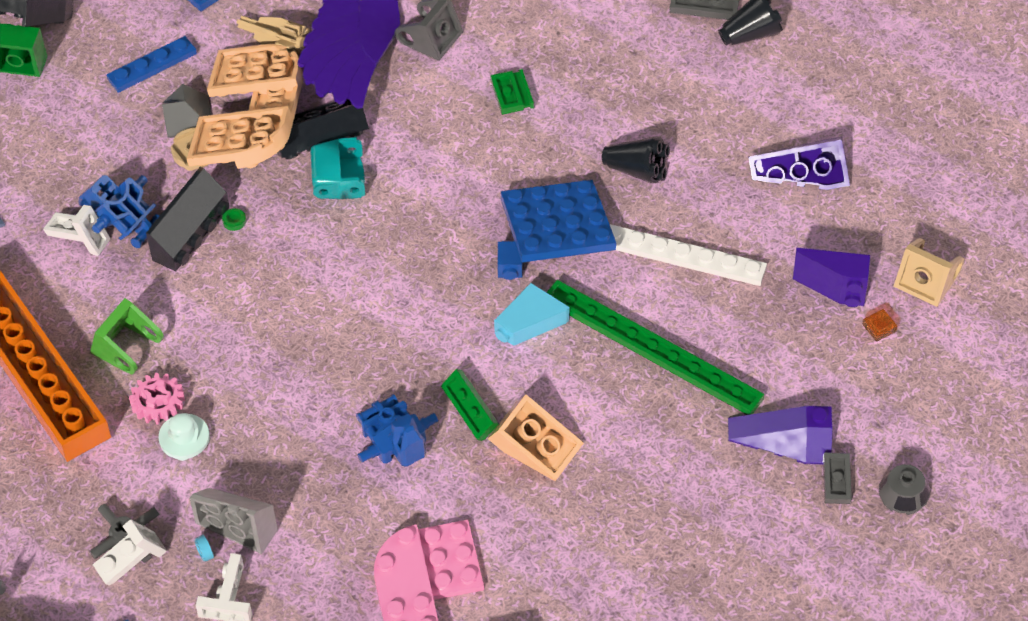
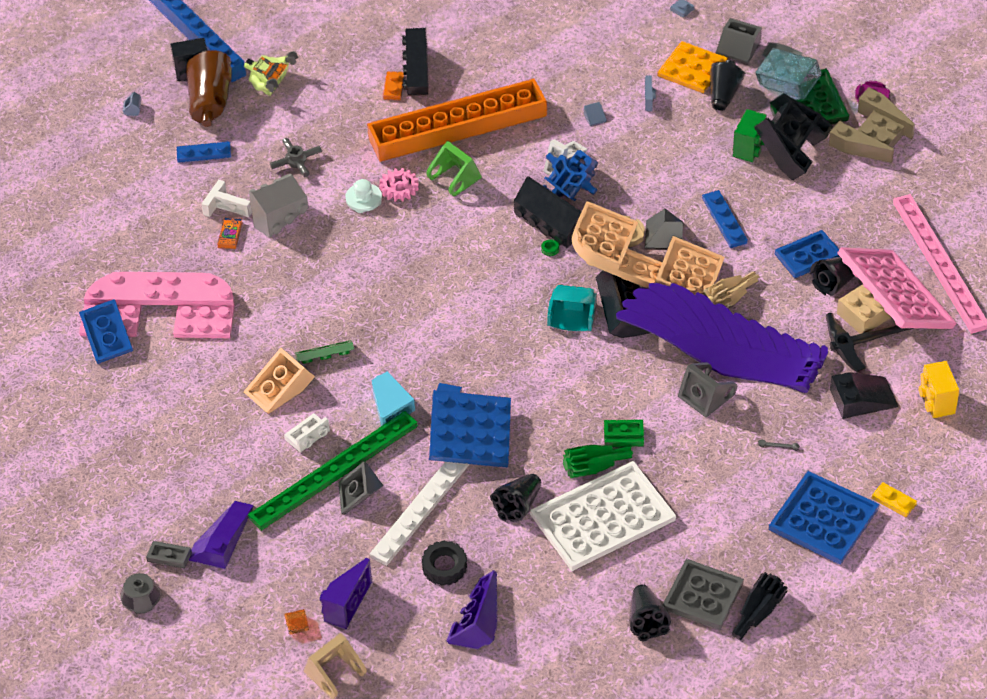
camera: 105 degrees right, 5 degrees down
white bracket [93,519,167,585] -> none
blue piece [356,394,439,467] -> none
none -> tile [217,217,243,249]
none -> white bracket [284,413,330,453]
none -> dark grey slope [338,462,384,514]
none -> black tyre [422,540,467,586]
none -> white plate [530,461,676,571]
none -> green piece [563,444,633,478]

